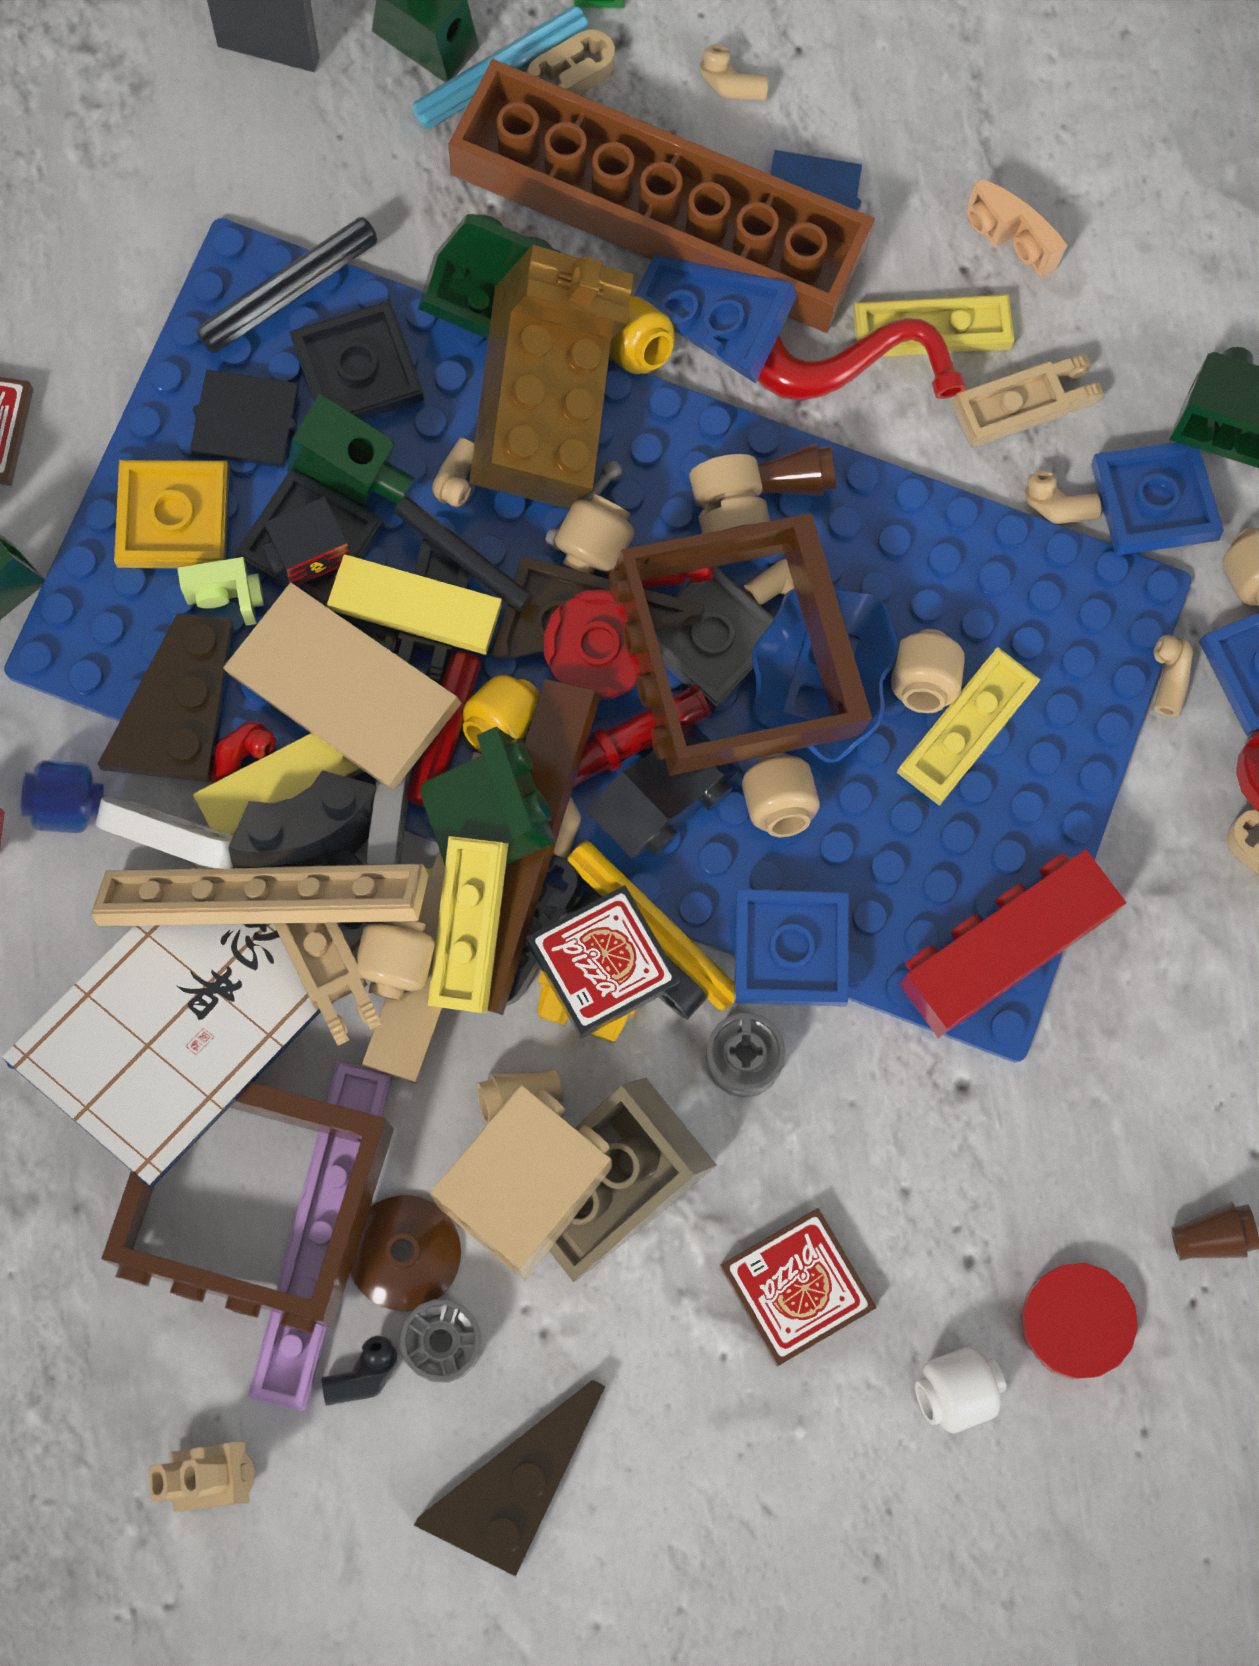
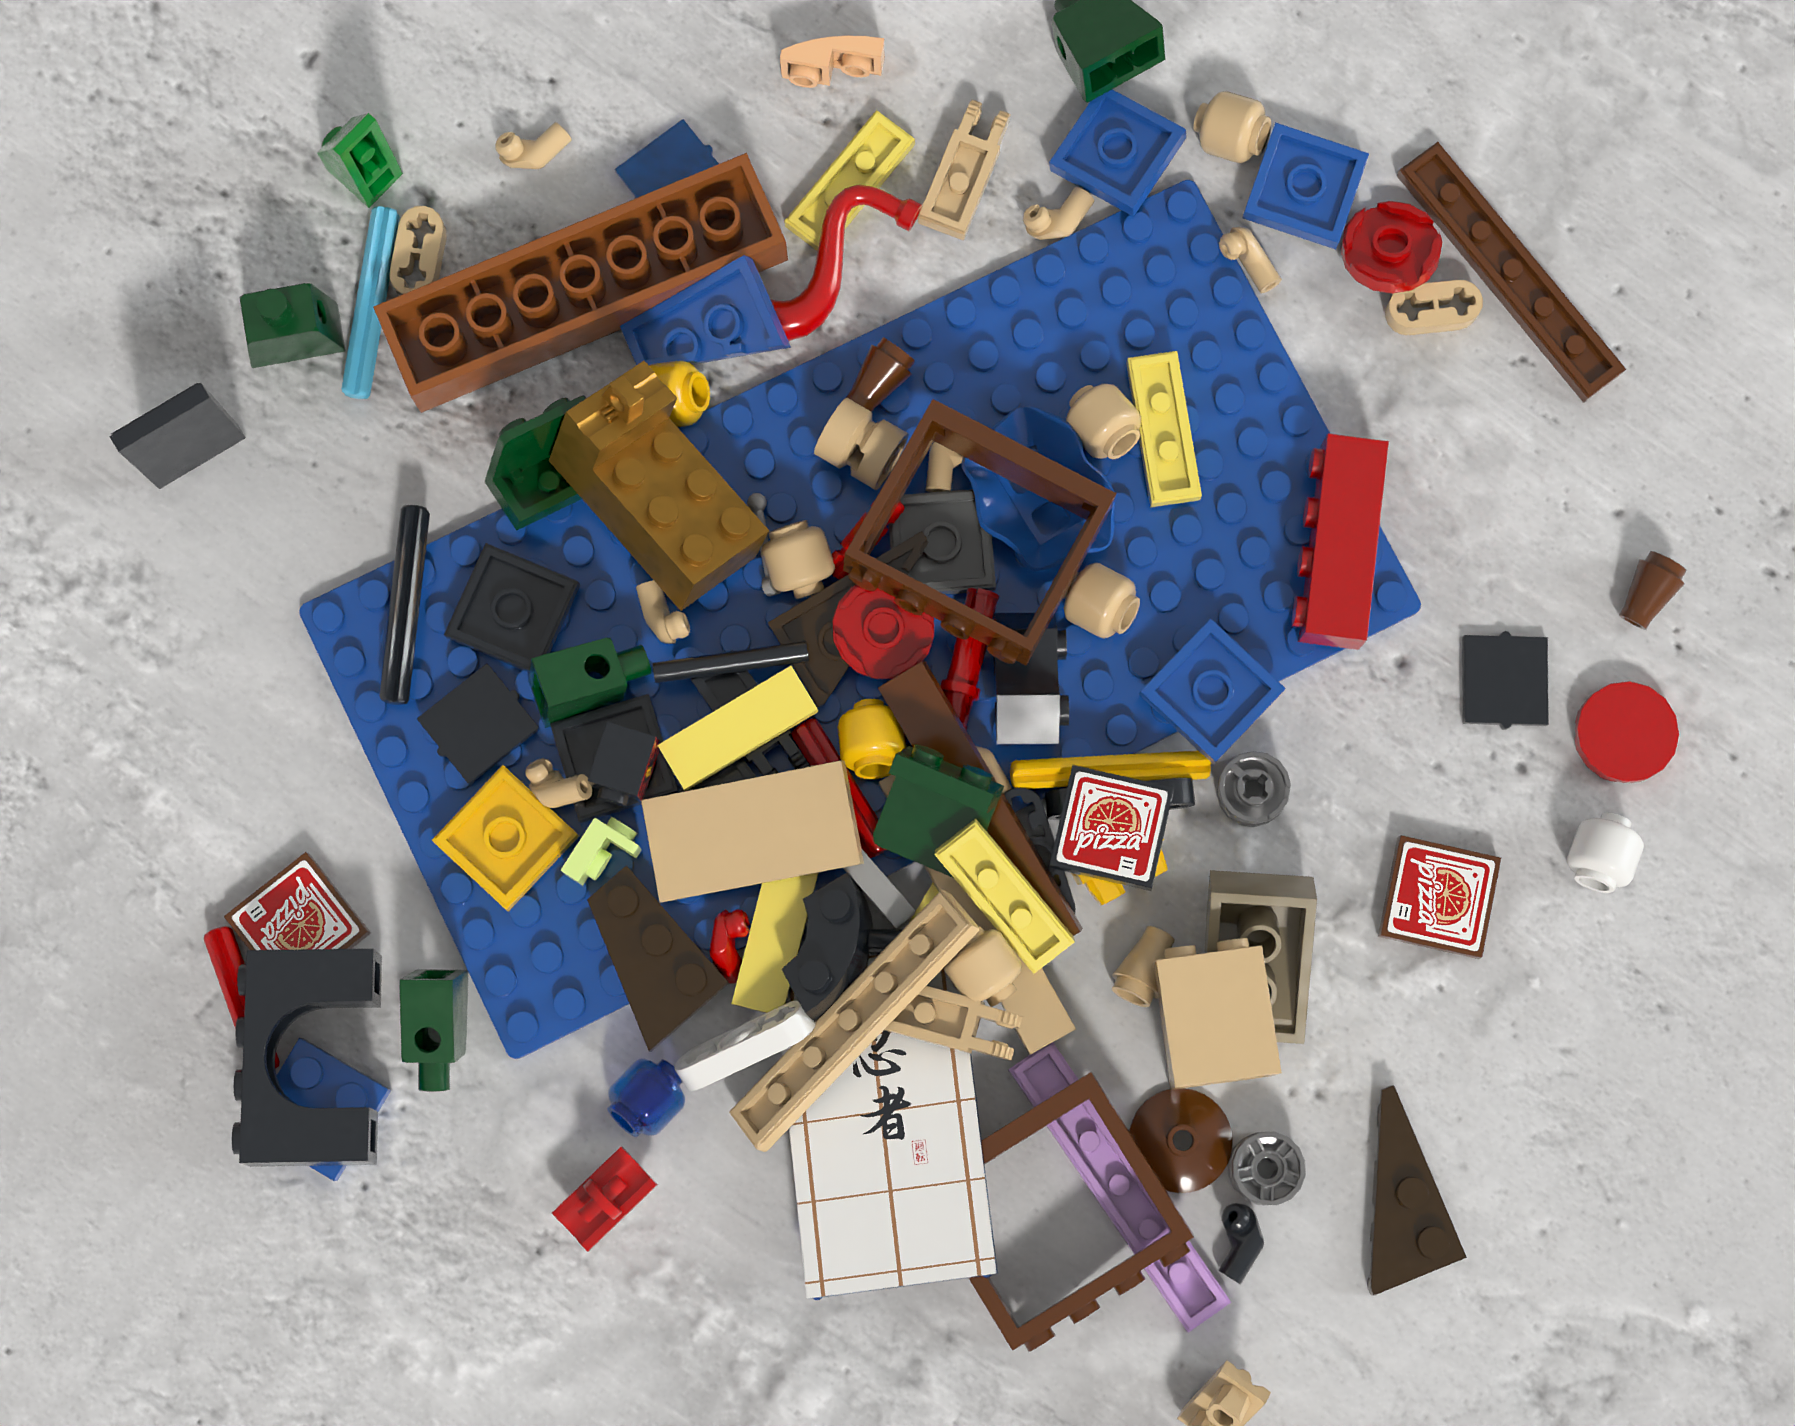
camera: 40 degrees left, 5 degrees up
none -> tan arm [525,758,592,808]
none -> black piece [1462,631,1549,730]

